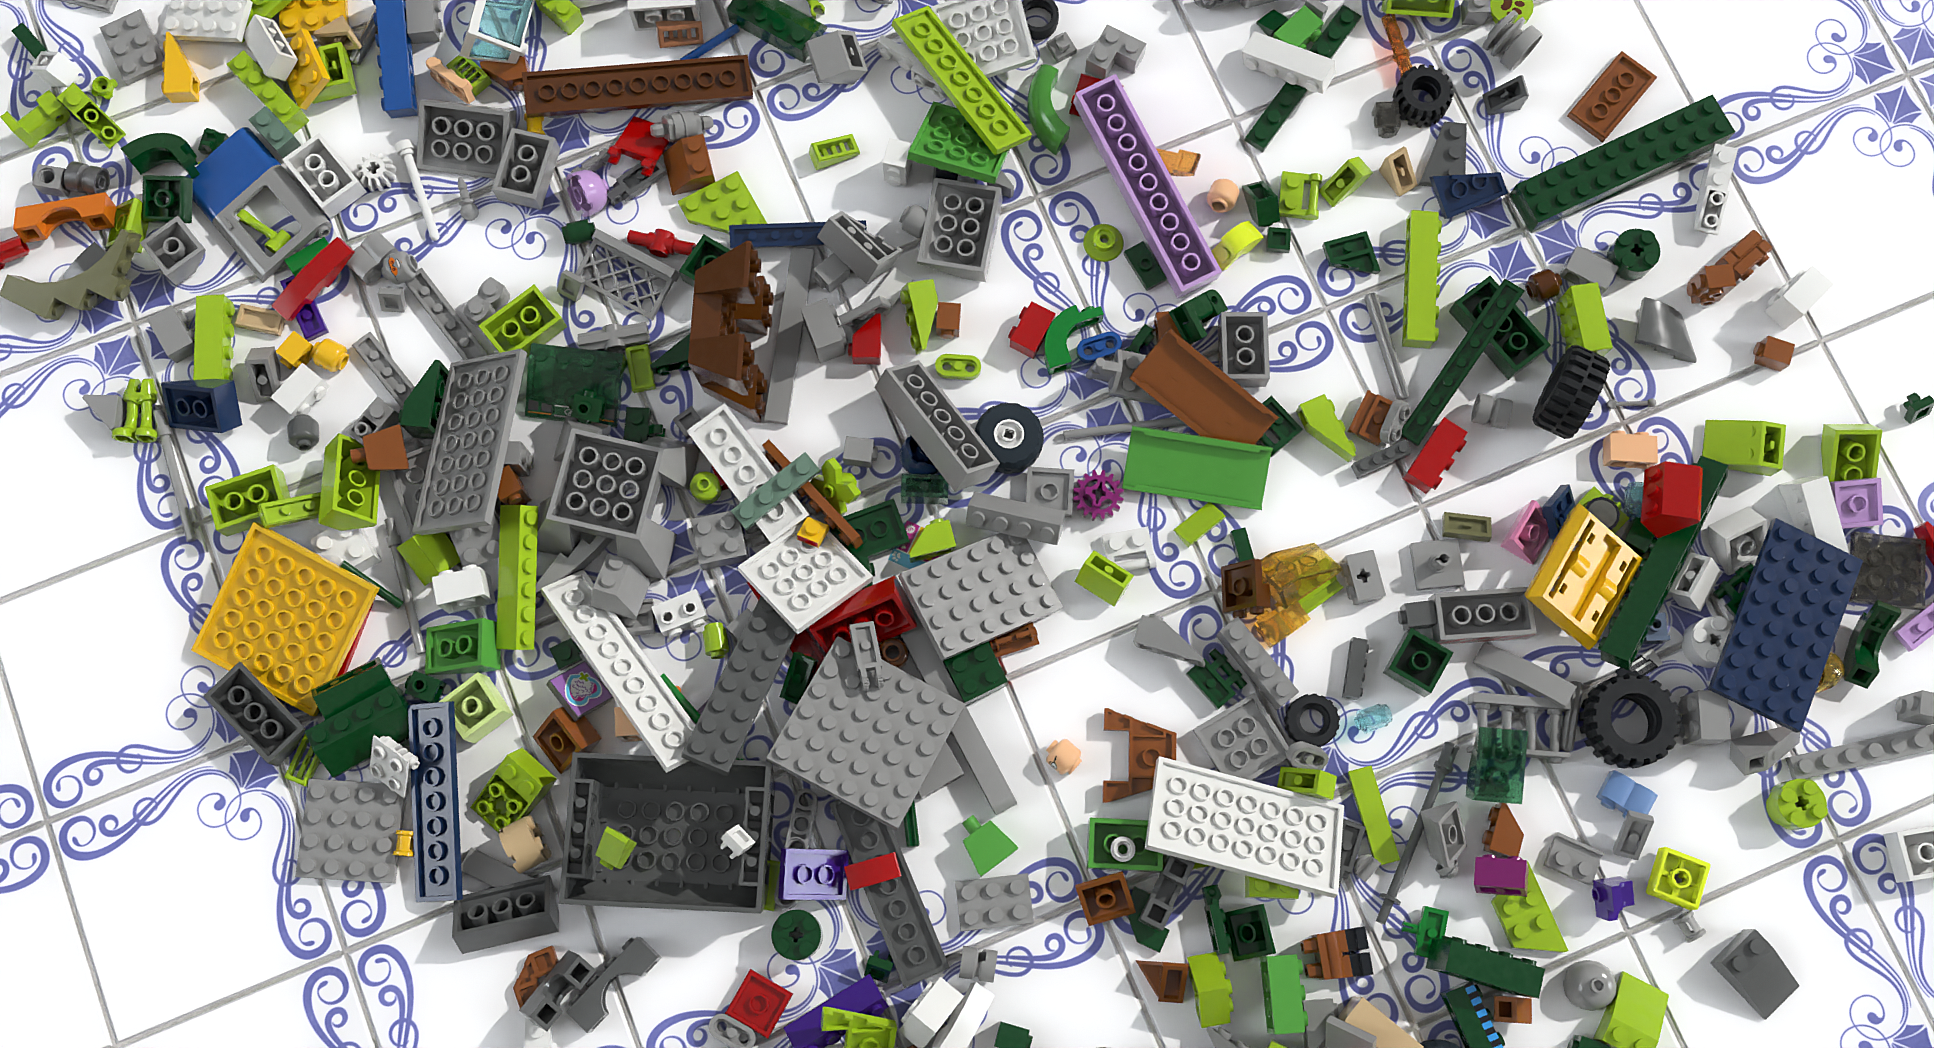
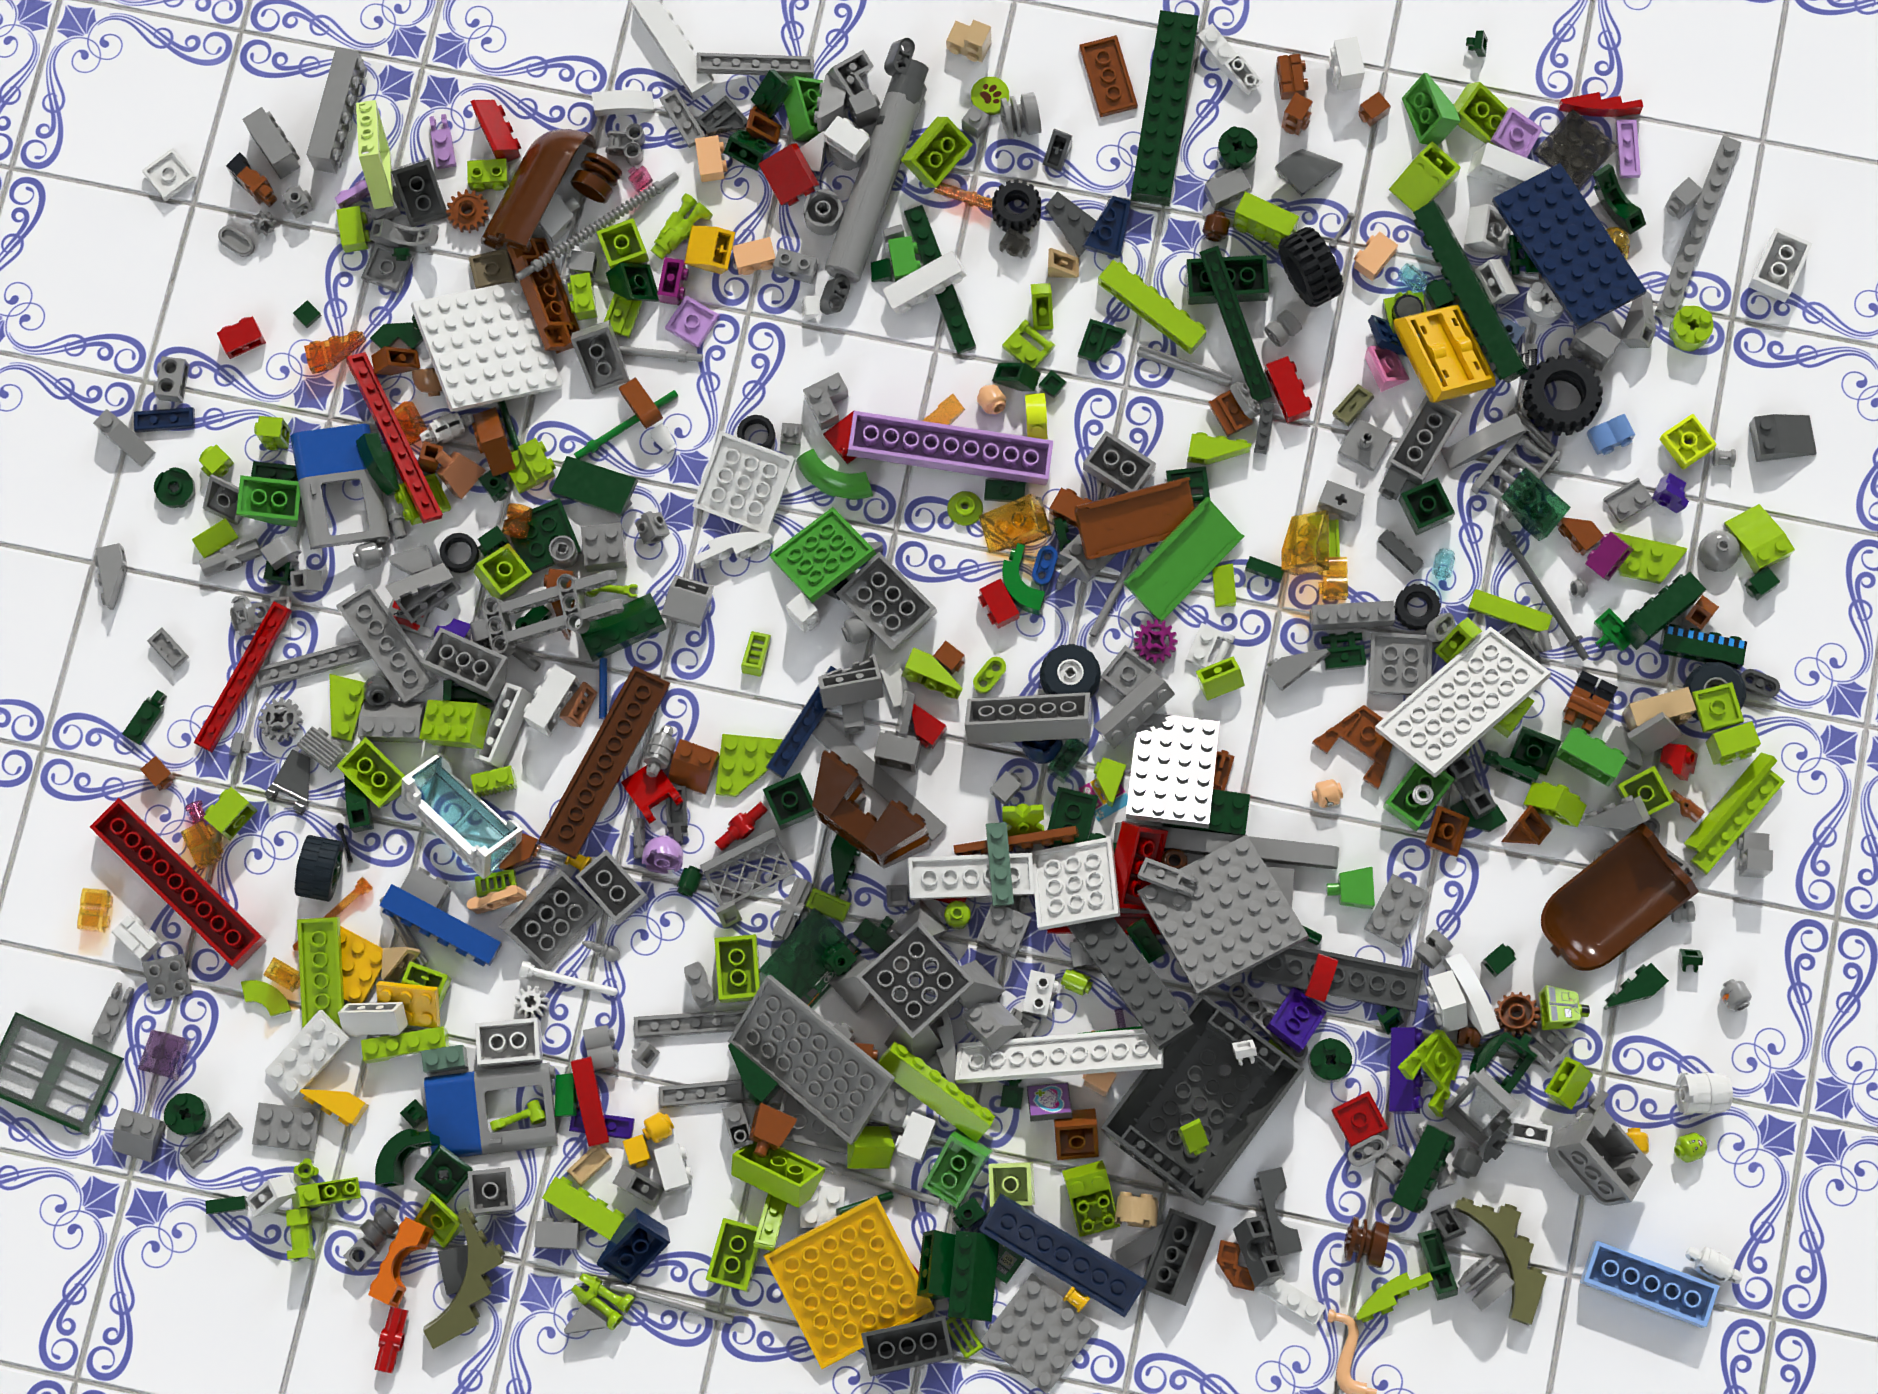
camera: 50 degrees left, 0 degrees up
dark grey head [287,414,320,451] -> none
white hinge [369,735,420,798] -> none
light grey head [381,251,418,284] -> none
yellow plate [797,517,829,548] -> none
lime plate [891,6,1032,155] -> none
dark green piece [1169,289,1228,345] -> none
reddish brown plate [1221,558,1271,619] -> none
light grey slope [1420,801,1467,868] -> none
light grey plate [1613,810,1654,860] -> none
red slope [1641,461,1703,538] -> none
none -> clear yellow slope [979,494,1052,553]
none -> bright green slope [1402,72,1461,146]

